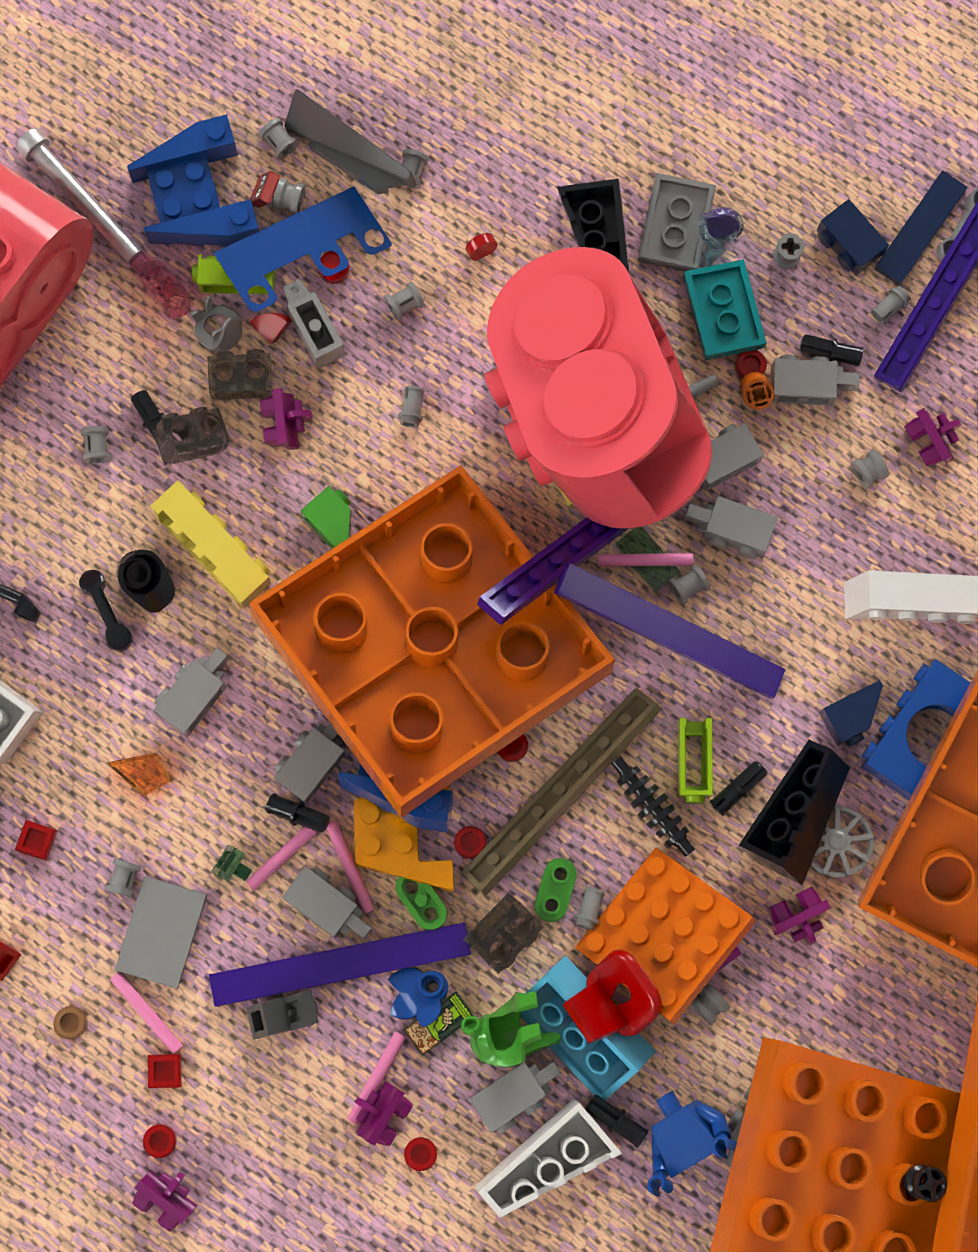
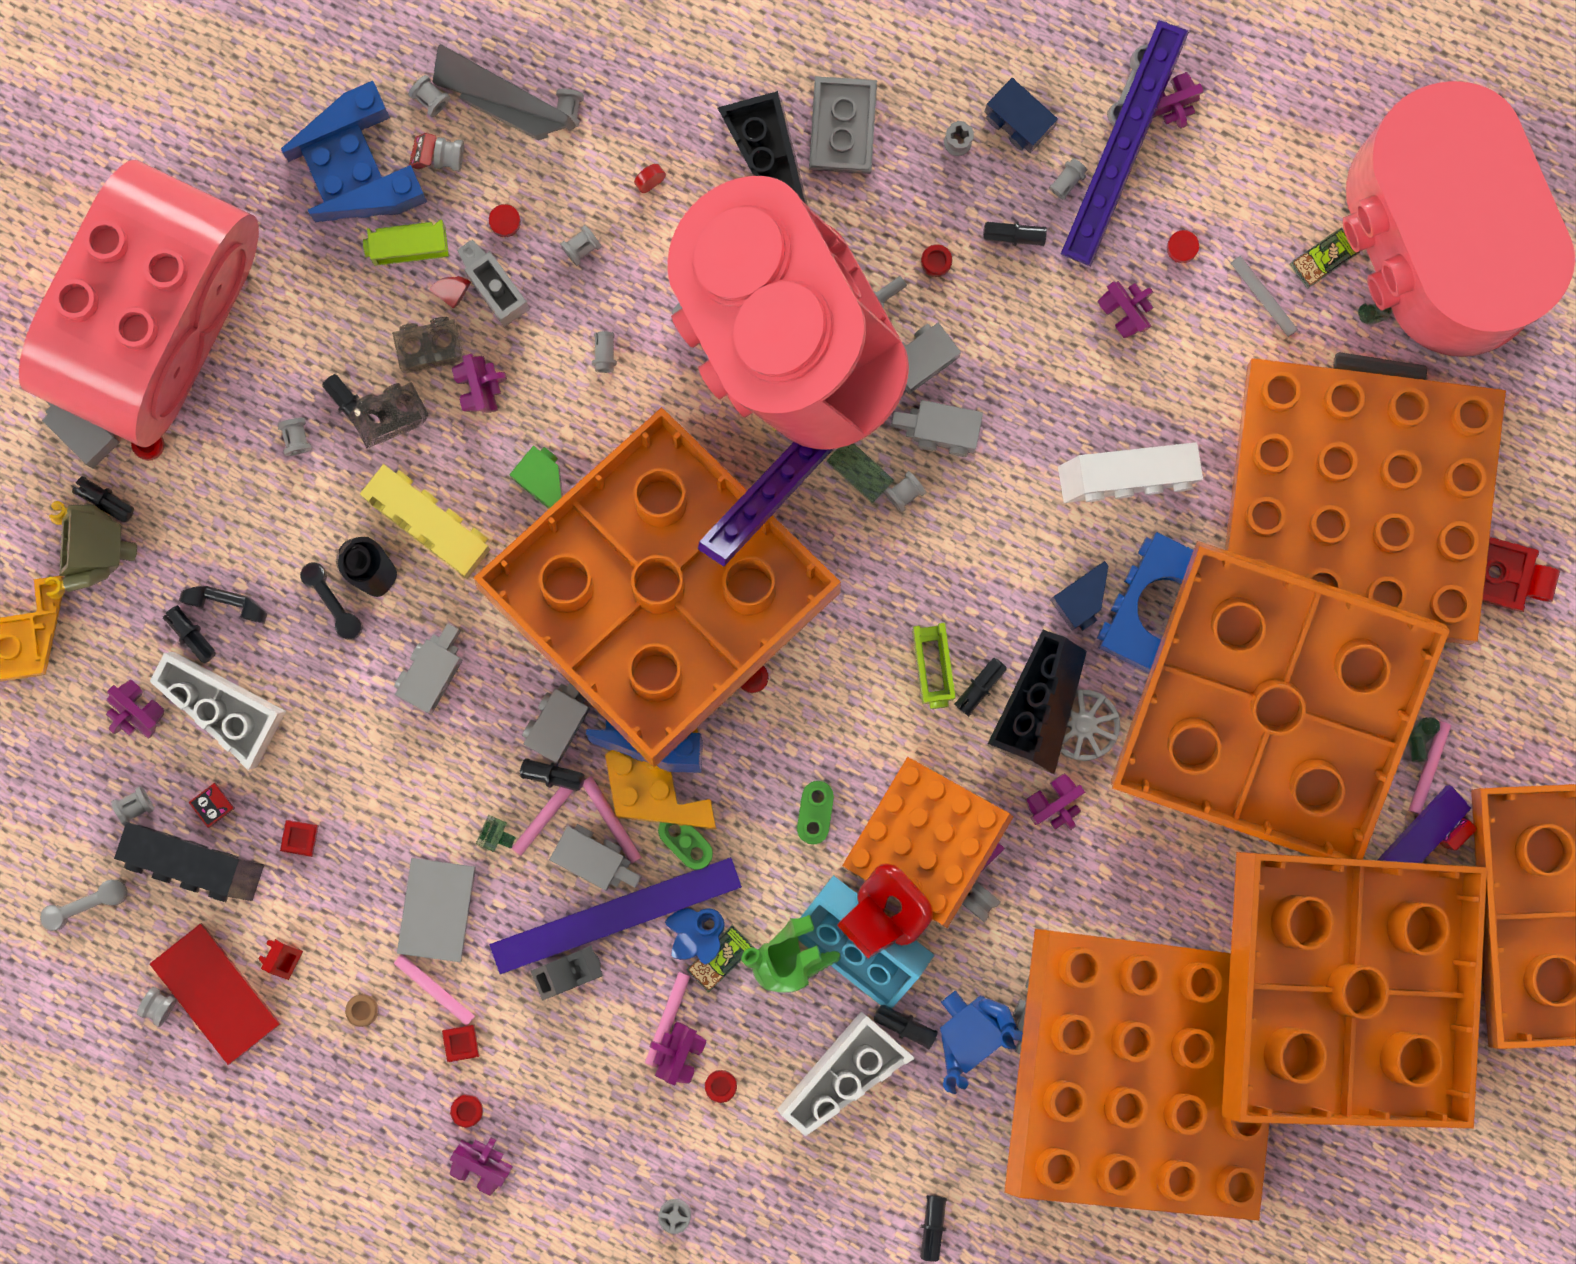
camera: 10 degrees left, 5 degrees up
flat silver piece [16,128,191,318] -> none
light grey bush [104,858,142,898] -> none
clear orange piece [108,753,172,797] -> none
light grey piece [190,296,243,352] -> none
blue piece [213,186,392,312] -> none
red tile [454,826,486,859] -> none
dark tan plate [461,688,661,896] -> none
clear smoke brick [463,893,544,974] -> none
light grey hinge [469,1062,561,1134] -> none
dark purple tile [554,563,786,698] -> none
light grey pin [574,887,605,930] -> none
bright pink bar [597,553,693,567] -> none
black piece [611,756,695,857] -> none
teal plate [683,259,767,360] -> none
clear light blue piece [698,207,744,266] -> none
orange wheel [740,372,774,410] -> none
light grey hinge [771,355,860,406] -> none
light grey wheel [851,450,889,489] -> none
dark blue tile [874,170,968,286] -> none
black wheel [904,1164,947,1202] -> none

